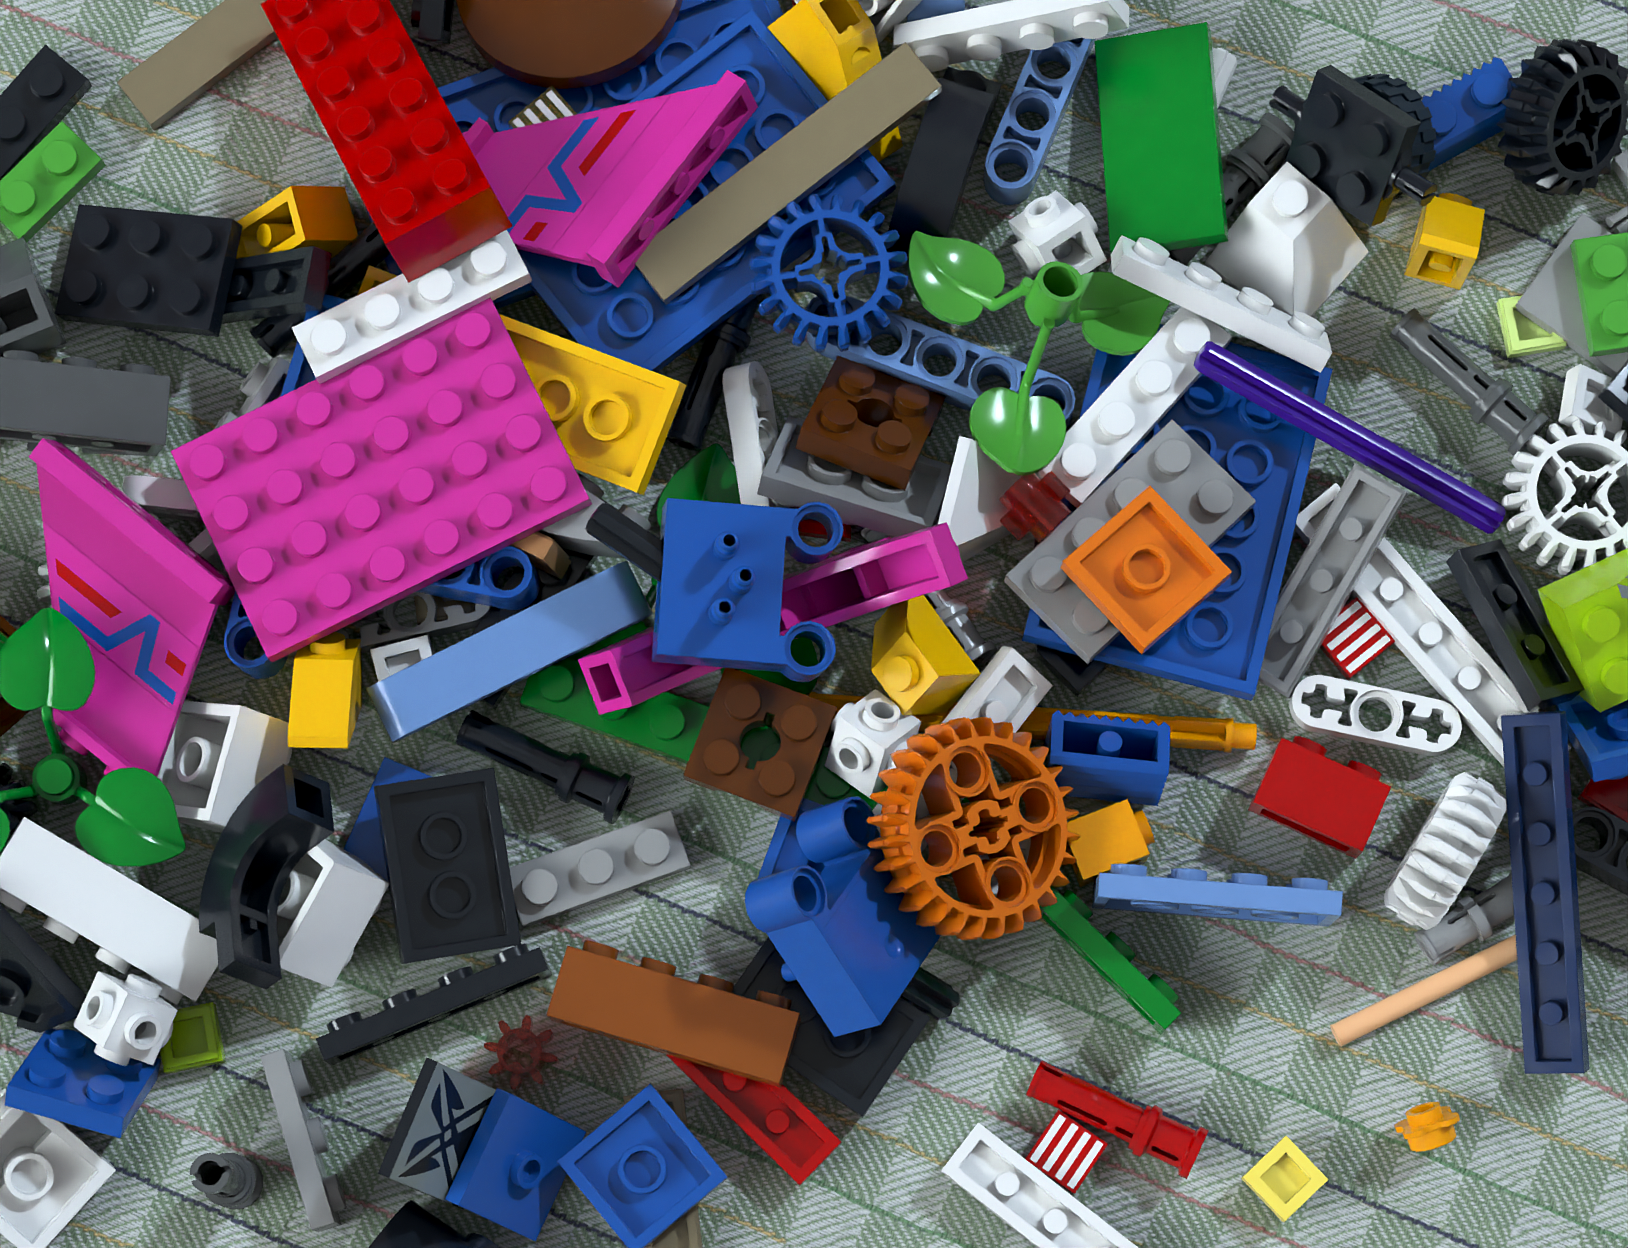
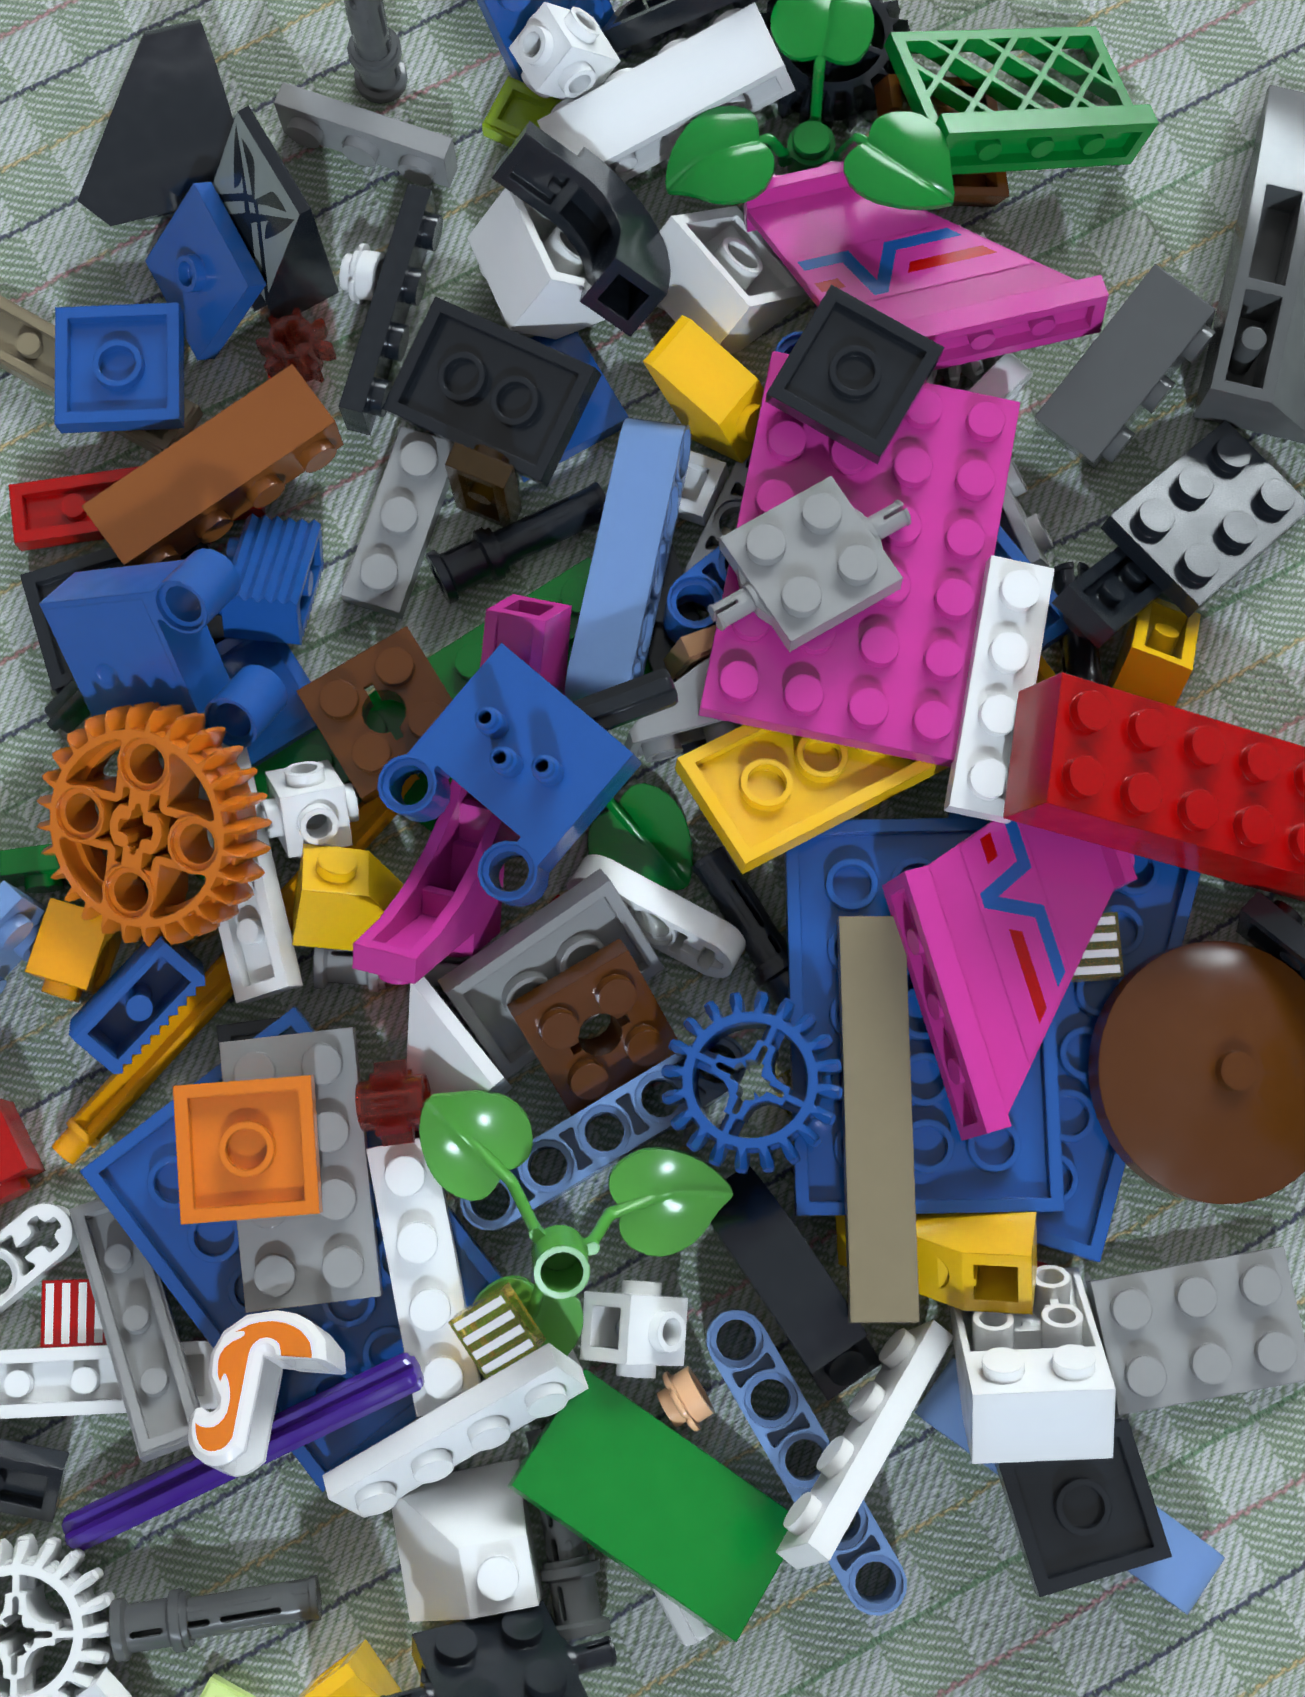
camera: 125 degrees right, 0 degrees up
none -> white animal [188,1310,346,1477]
none -> blue brick [217,513,324,645]
none -> white plate [339,243,386,305]
none -> dark brown plate [445,442,522,527]
none -> clear yellow tile [448,1282,546,1380]
none -> light nougat plate [657,1366,715,1432]
none -> light grey plate [708,476,911,652]
none -> black plate [765,284,945,465]

